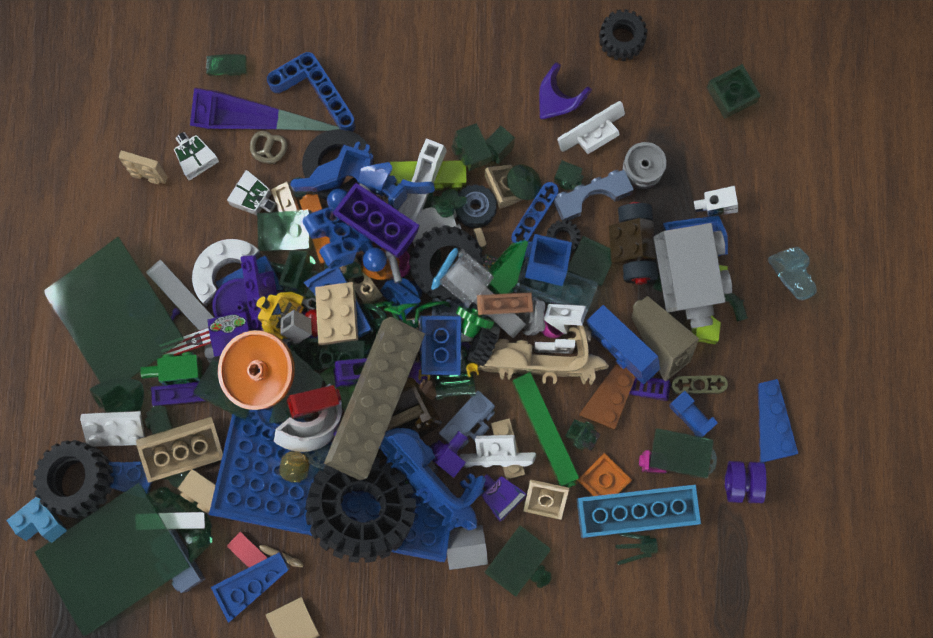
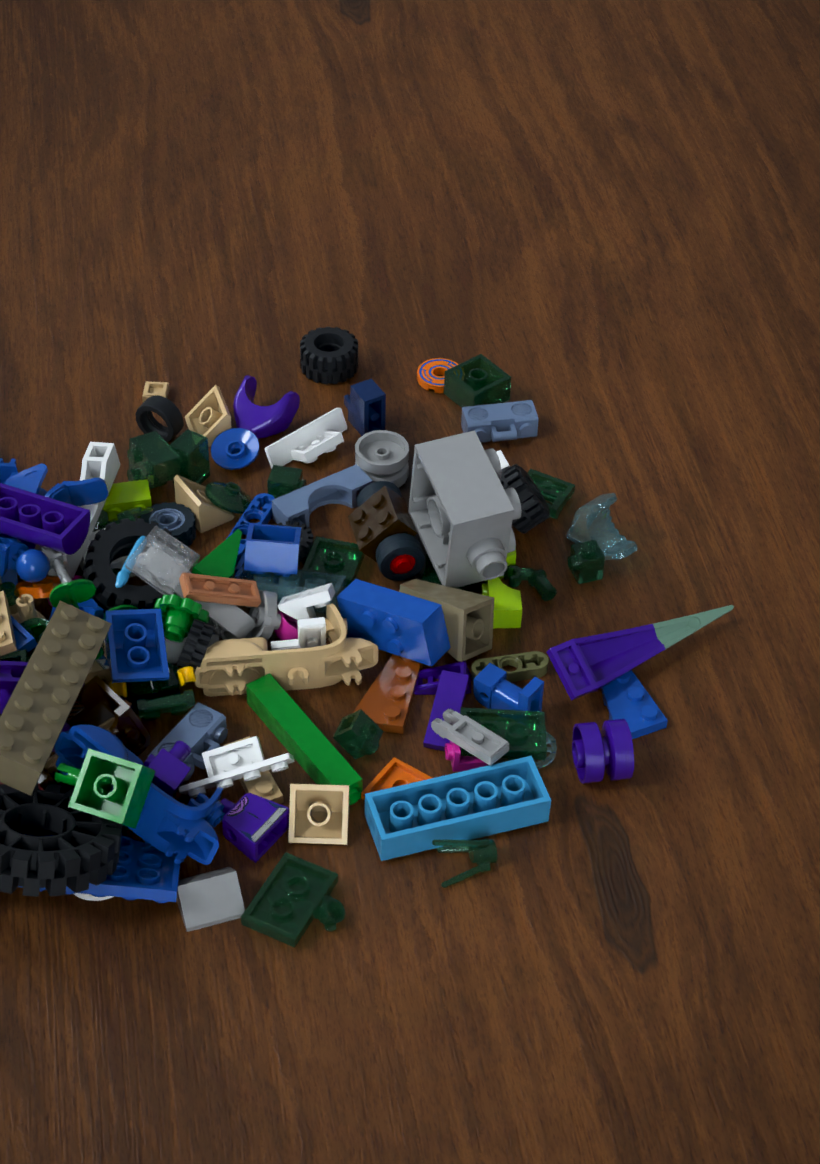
camera: 10 degrees left, 35 degrees down
none -> green brick [55,748,155,829]
none -> black tyre [135,396,184,443]
none -> tan tile [142,381,170,403]
none -> tan slope [185,385,232,449]
none -> blue dish [211,428,260,470]
none -> dark blue hinge [344,378,386,436]
none -> orange tile [417,358,463,393]
none -> dark purple tile [423,670,469,751]
none -> light grey hinge [431,708,509,766]
none -> sand blue piece [461,400,539,442]
none -> black tyre [499,464,550,534]
none -> clear green plate [528,469,575,519]
none -> dark purple plate [547,605,734,701]
none -> clear green brick [567,540,605,584]

